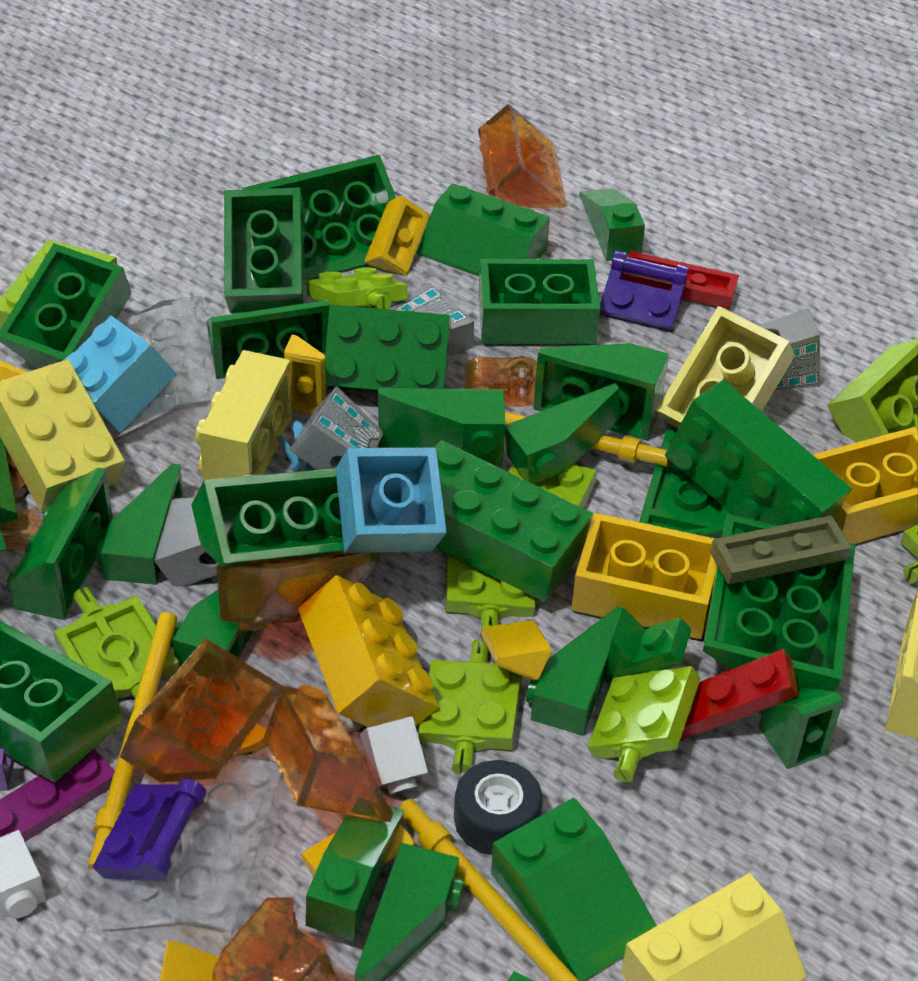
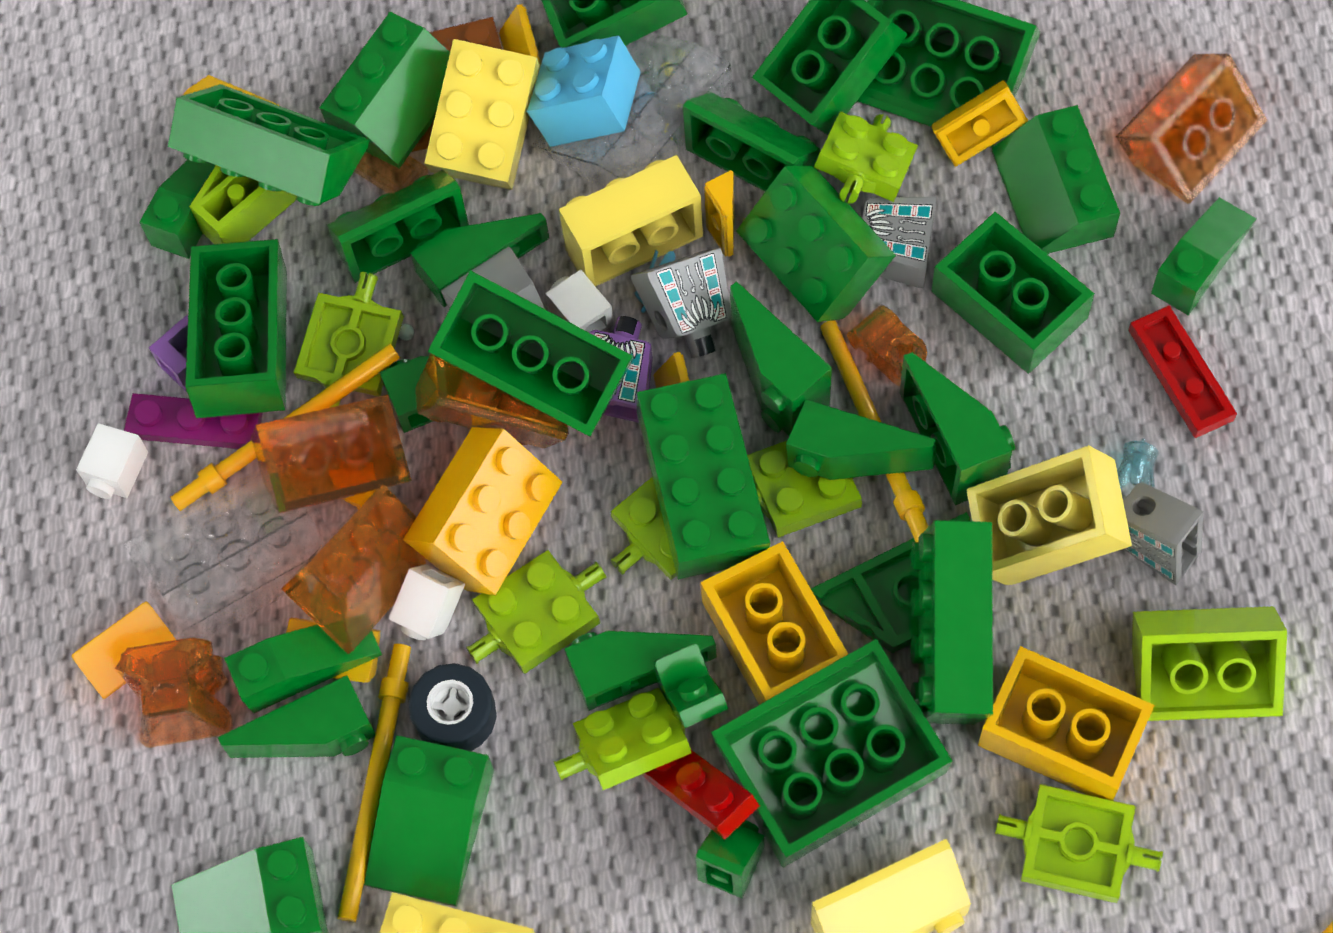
camera: 55 degrees right, 20 degrees up
dark purple plate [92,779,207,881] -> none
medium azure brick [336,448,446,554] -> none
yellow slope [481,620,552,680] -> none
dark purple plate [600,251,689,332] -> none
olive plate [709,515,852,585] -> none

